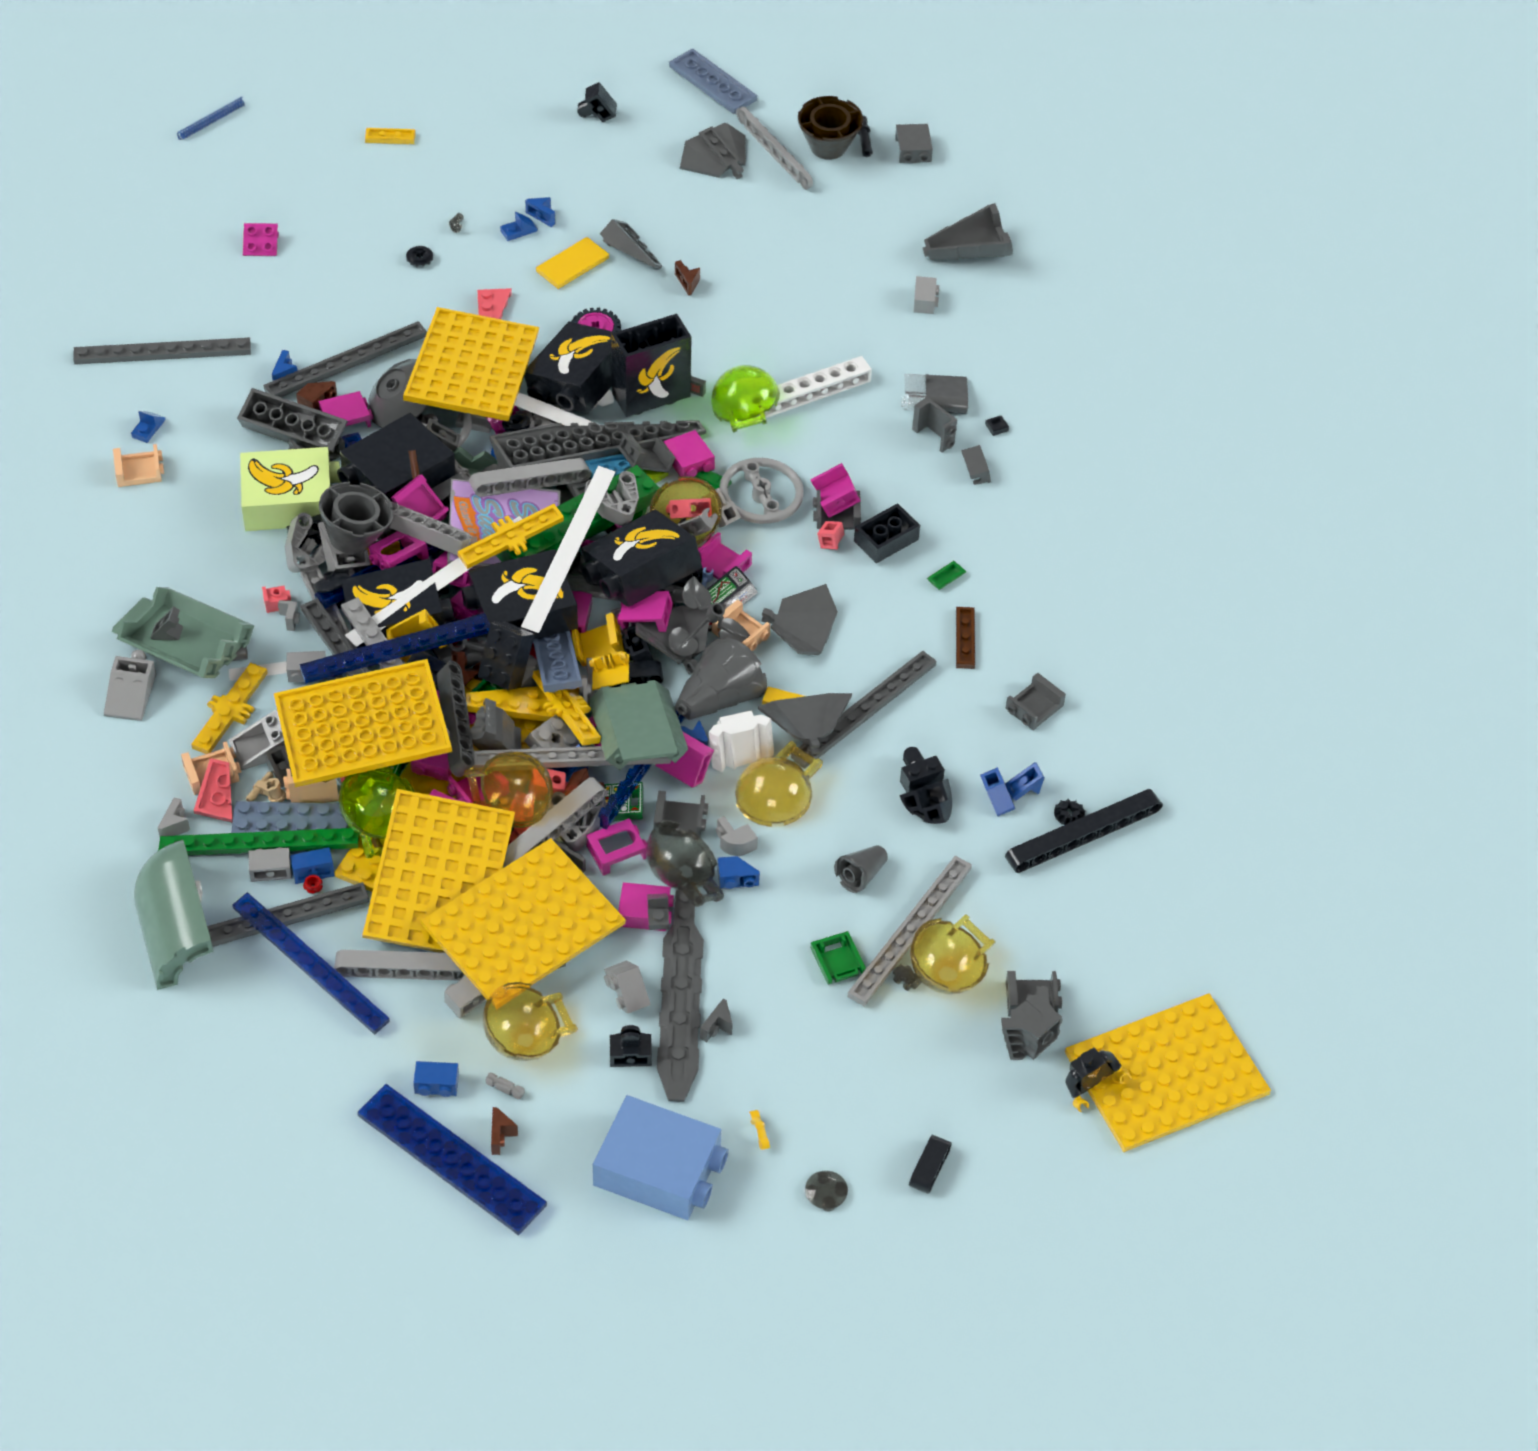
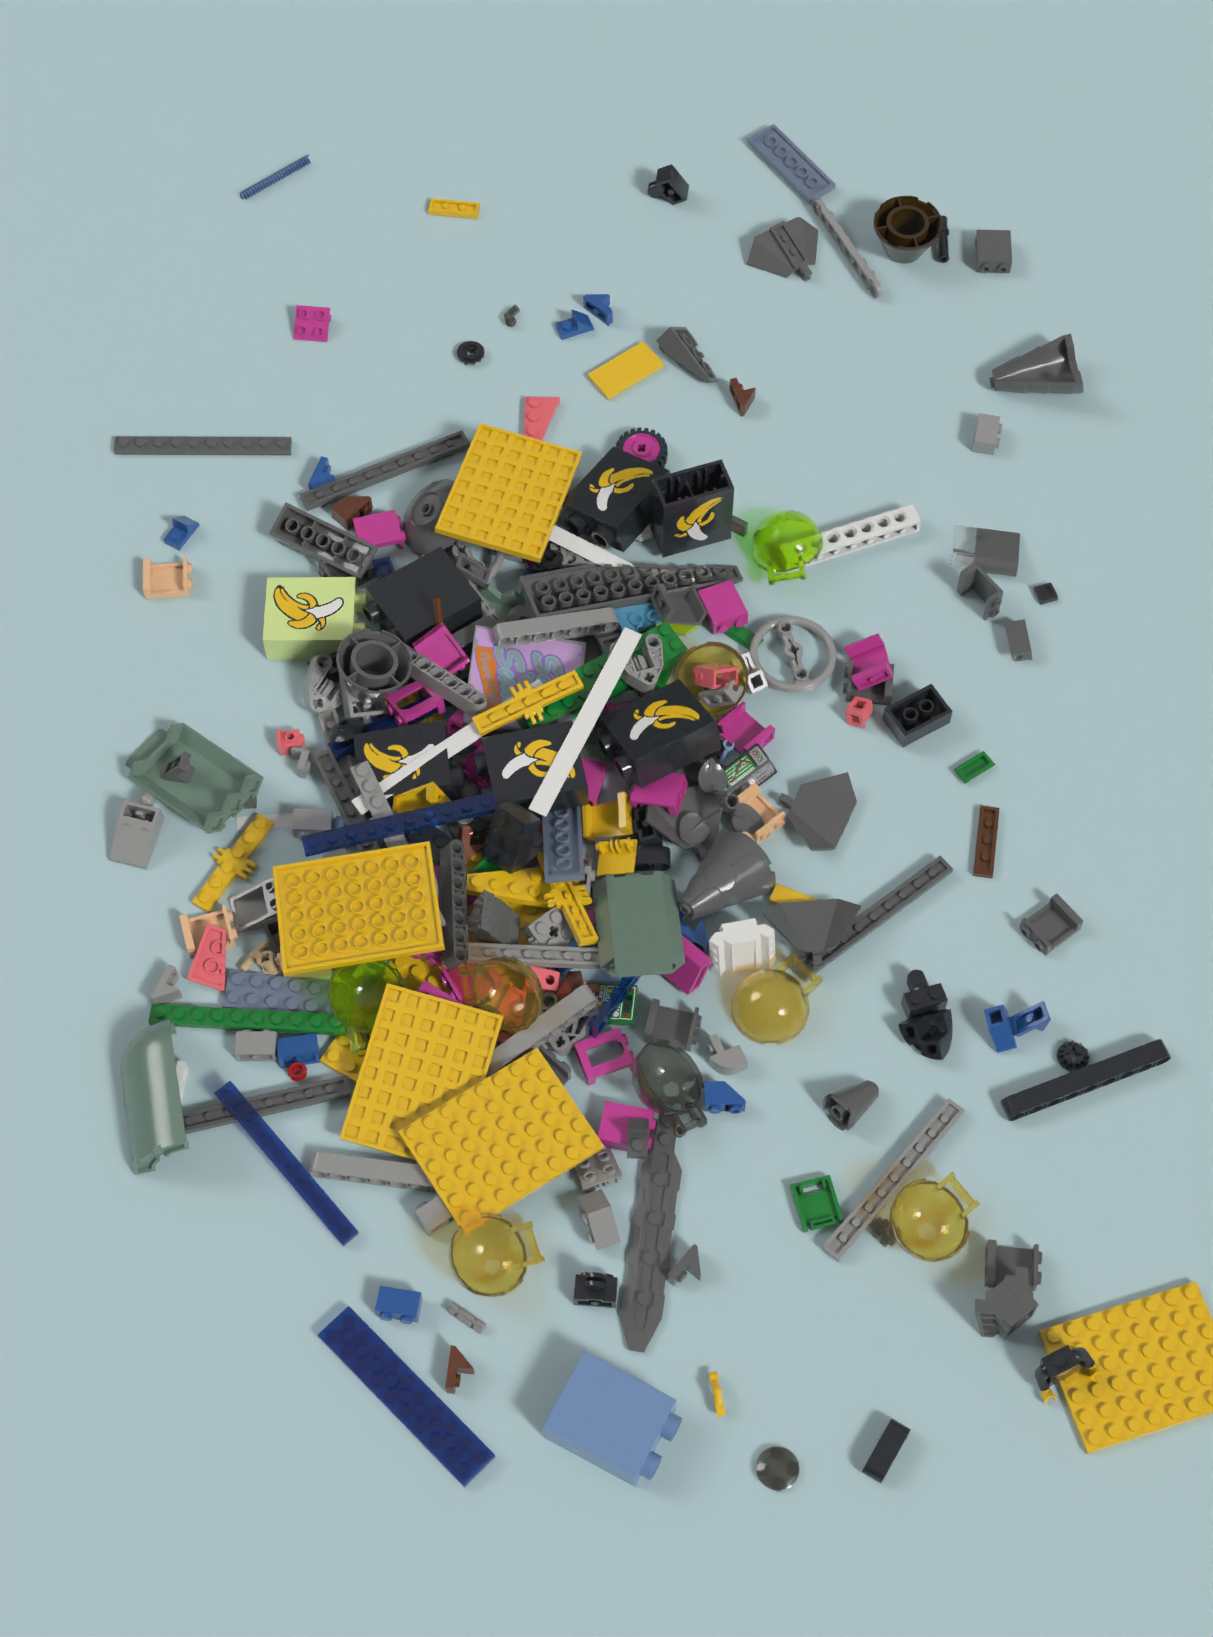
camera: 10 degrees right, 10 degrees up
none -> light grey hinge [574,1148,623,1193]

